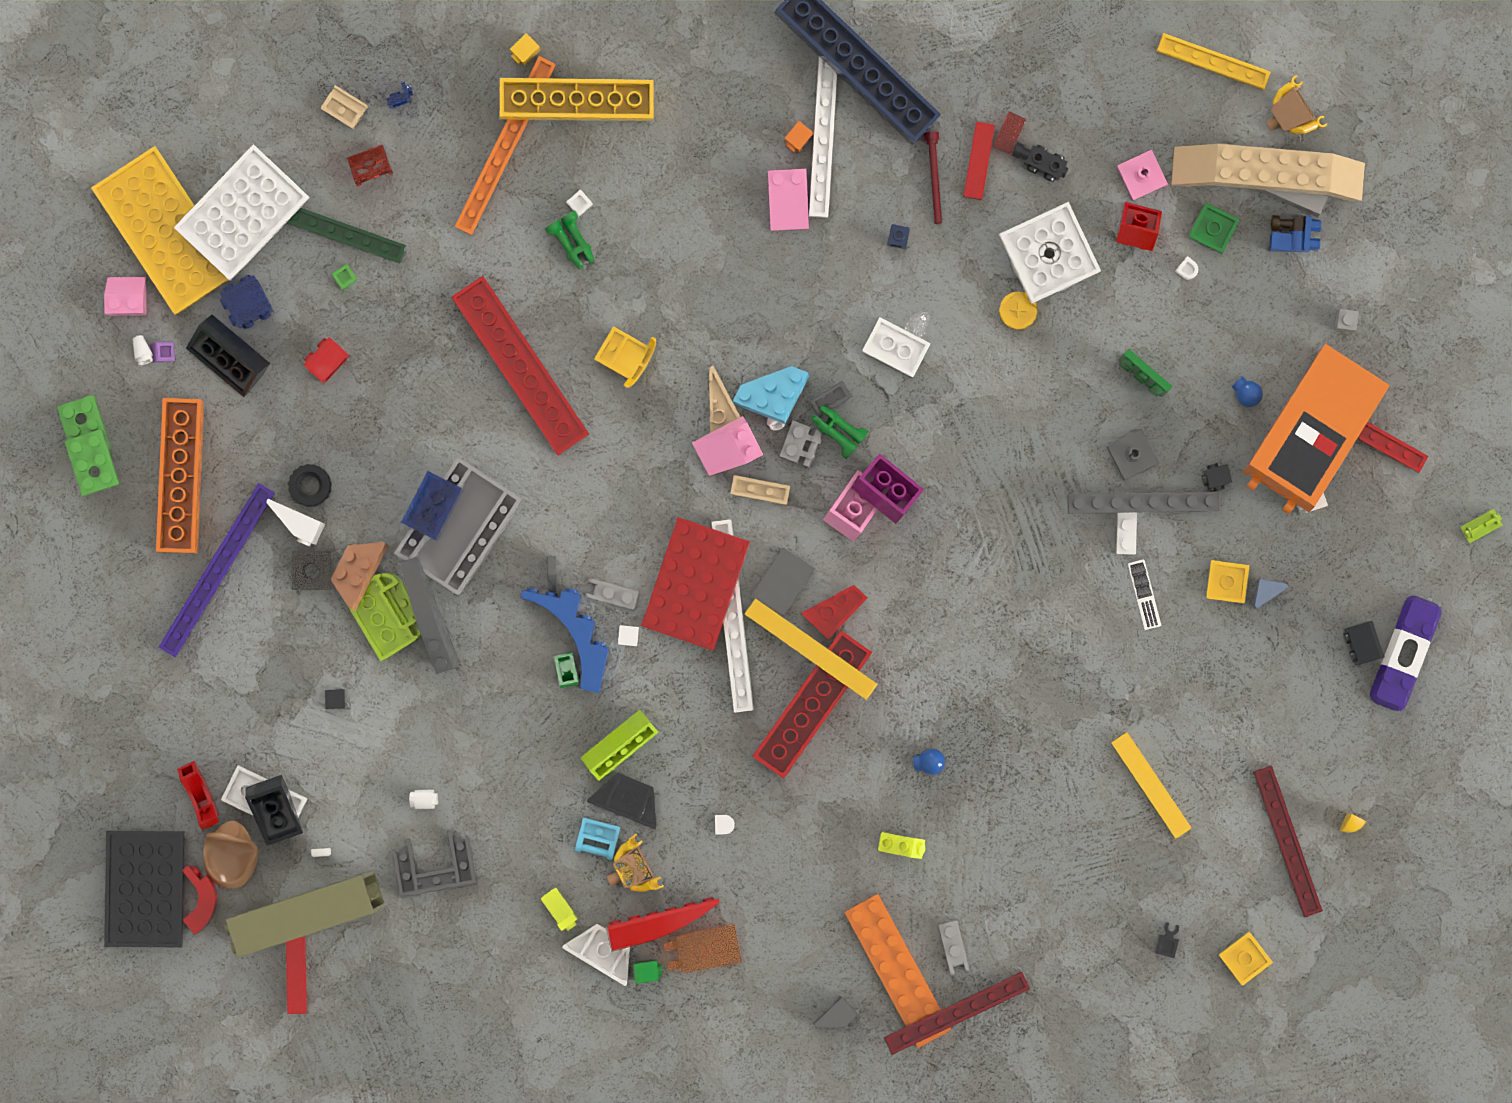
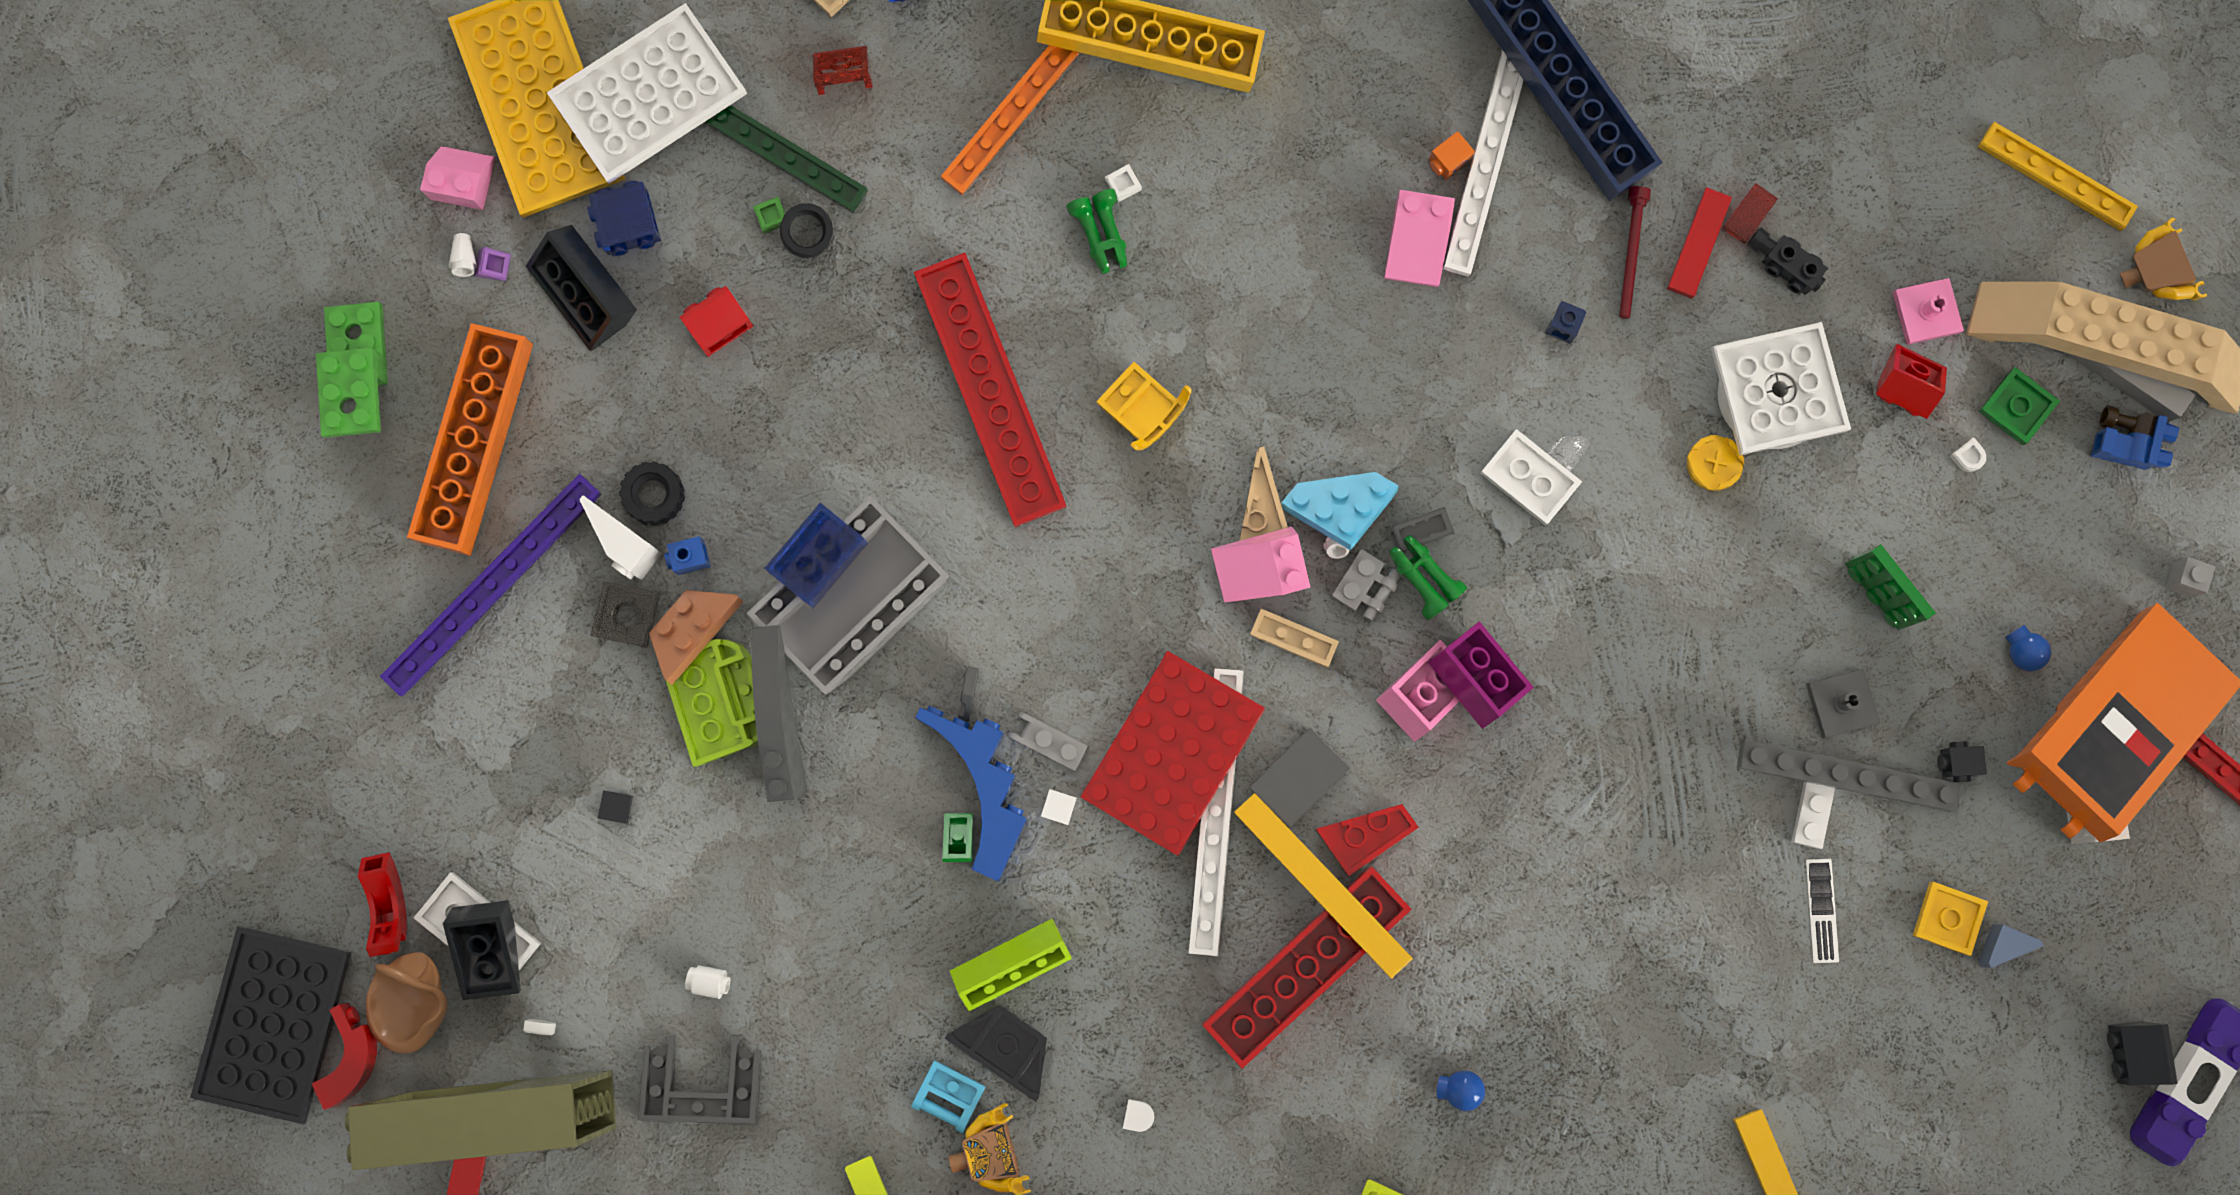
camera: 15 degrees right, 5 degrees down
none -> blue brick [664,536,711,575]
none -> black tyre [780,203,833,258]

